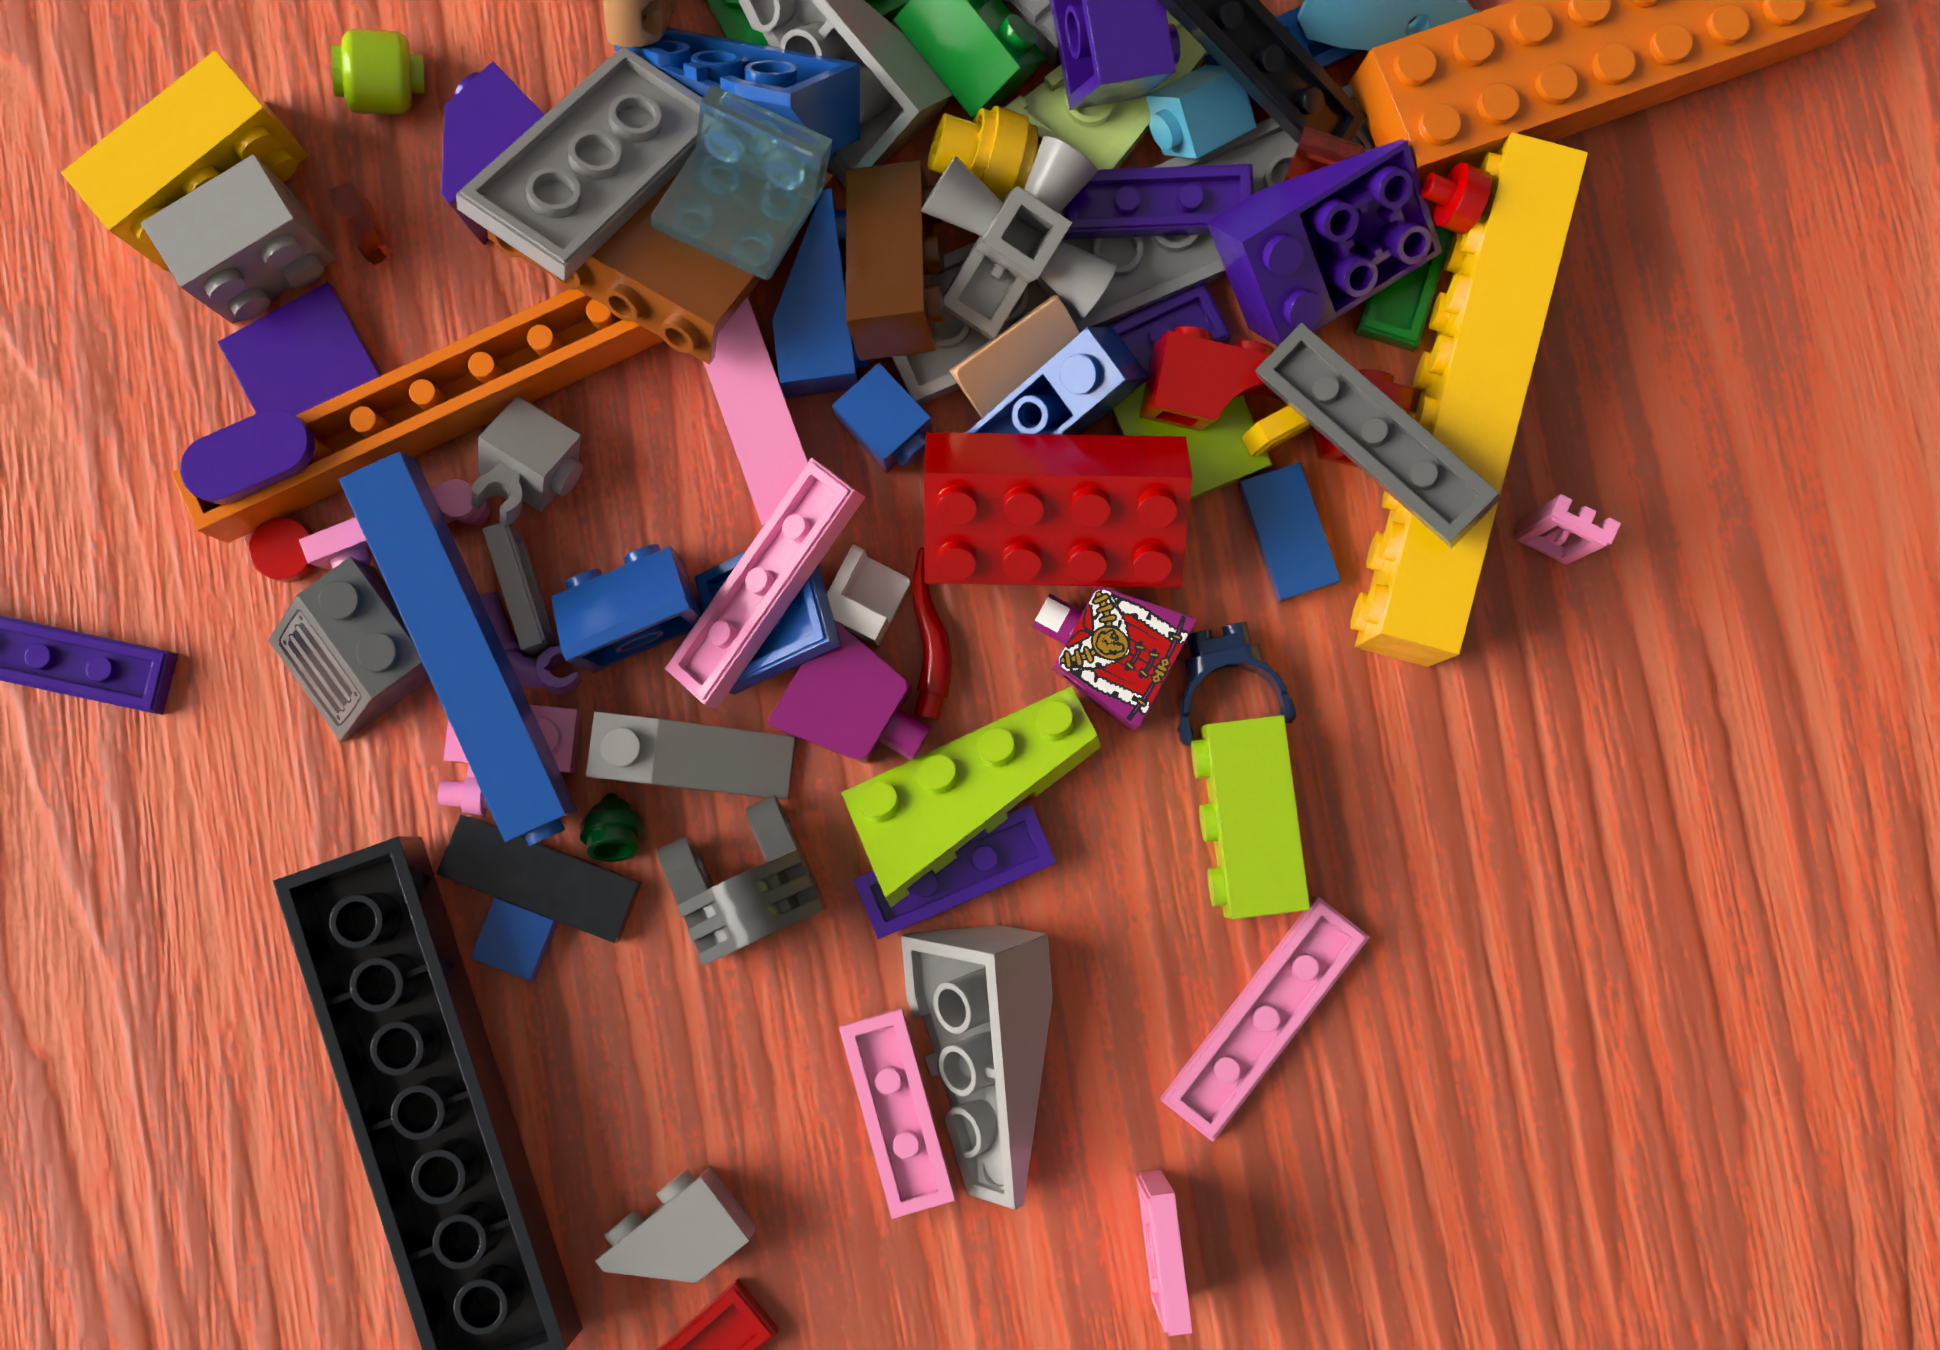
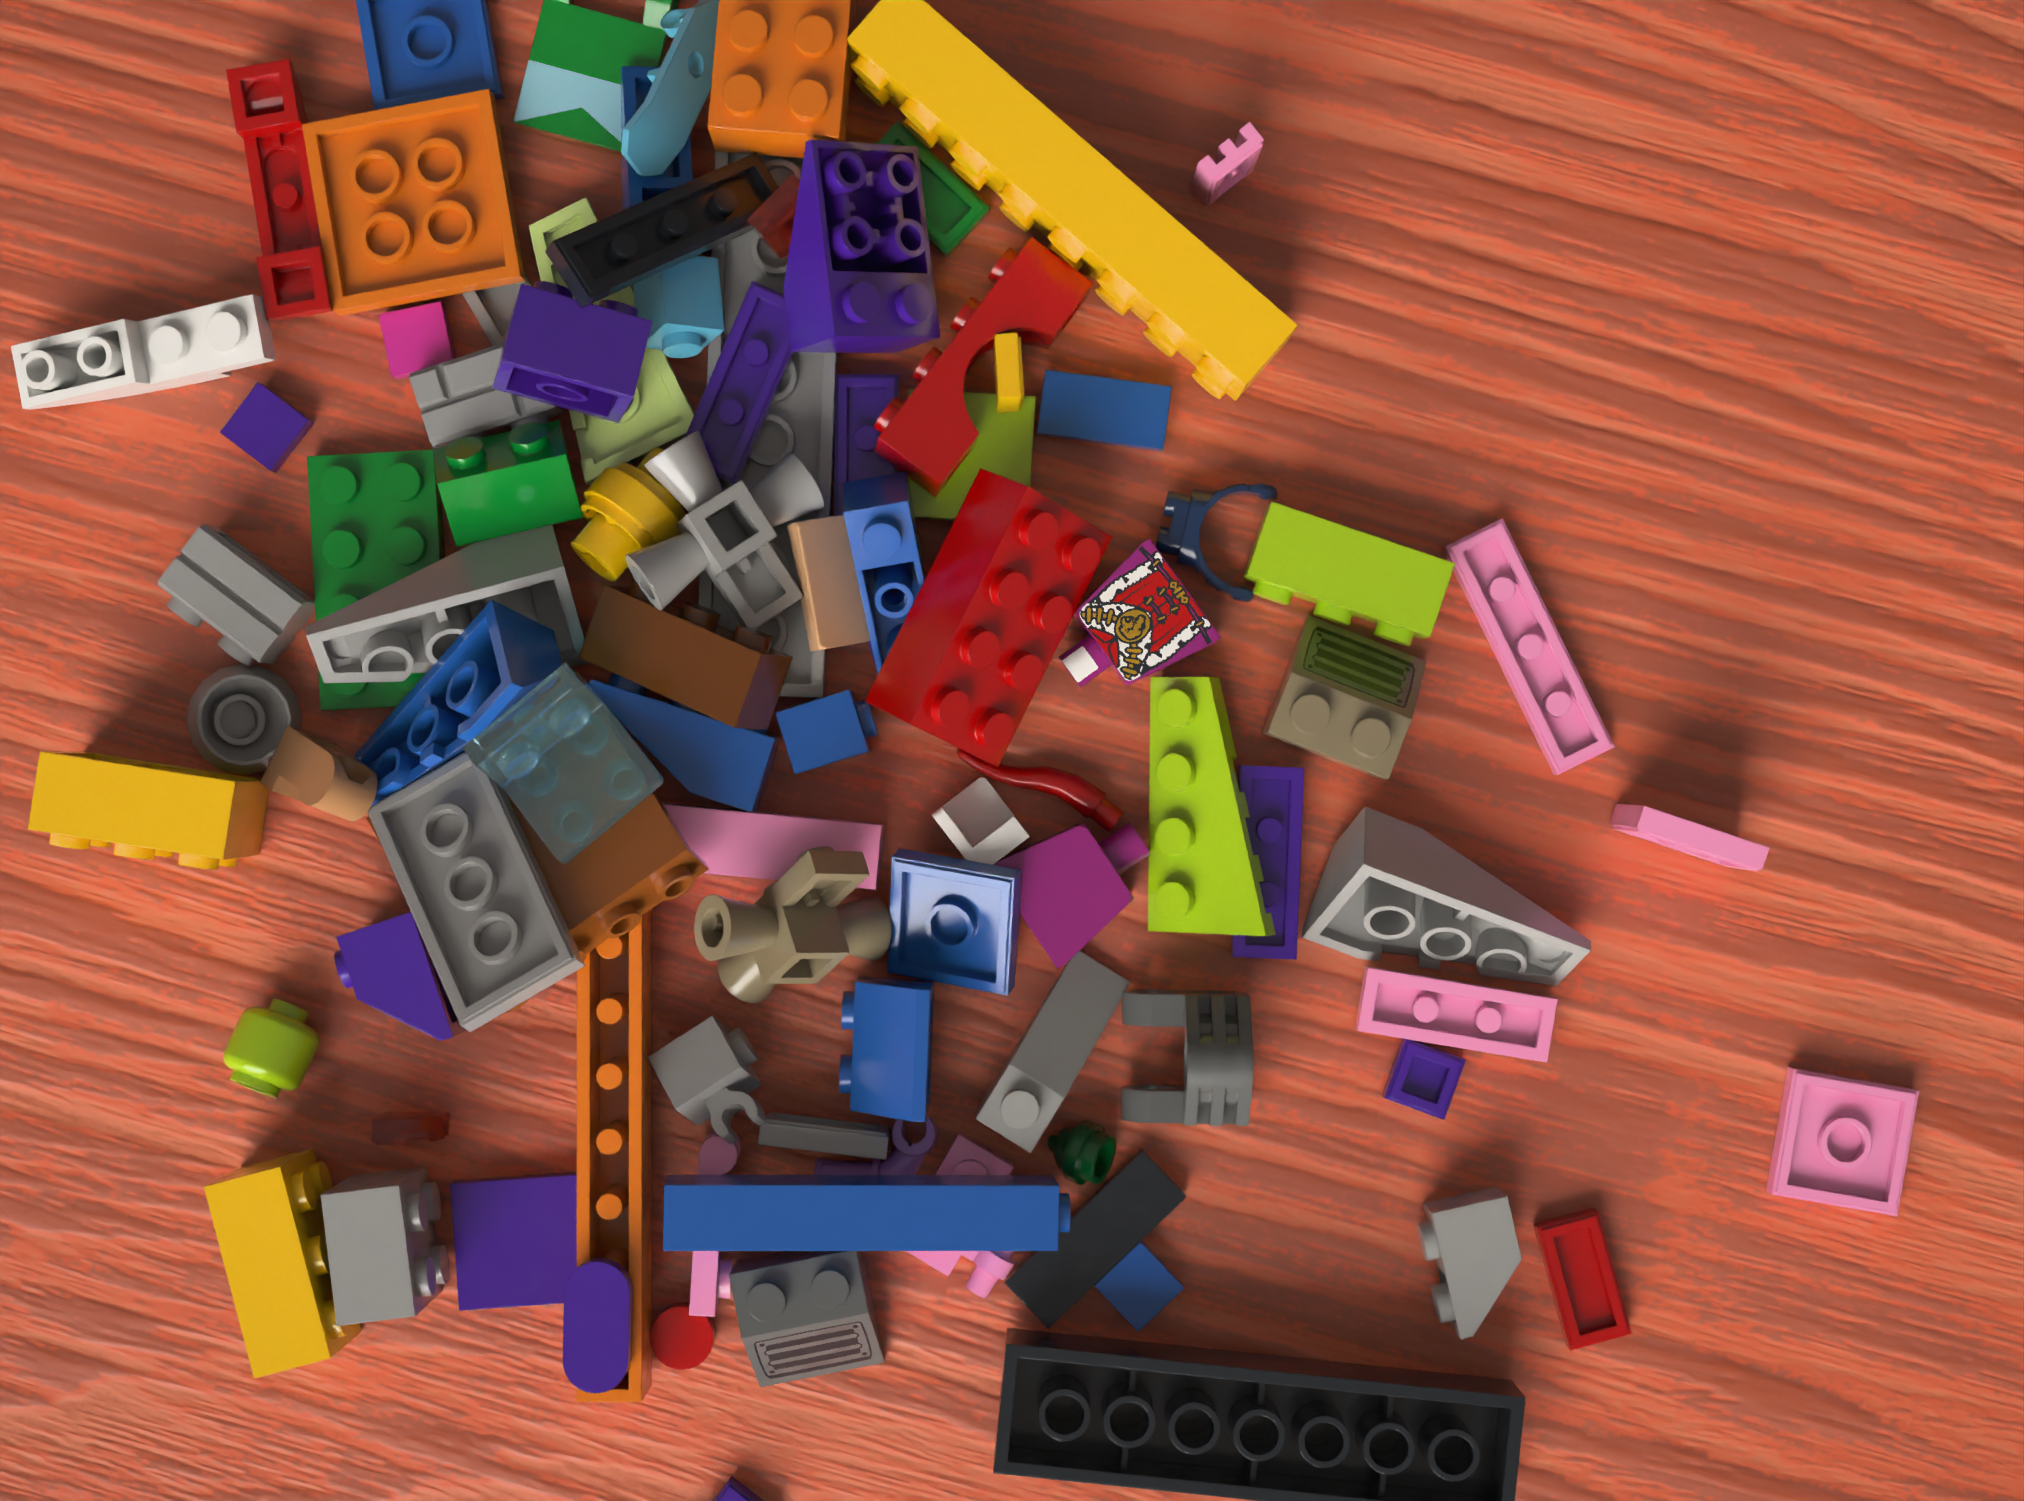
camera: 70 degrees left, 5 degrees up
bright pink tile [665,458,865,709] -> none
dark grey plate [1255,322,1500,549] -> none
red tile [1421,162,1492,234] -> none
none -> dark tan brick [694,846,892,1003]
none -> dark tan slope [1261,615,1426,780]
none -> dark purple tile [1382,1038,1466,1120]

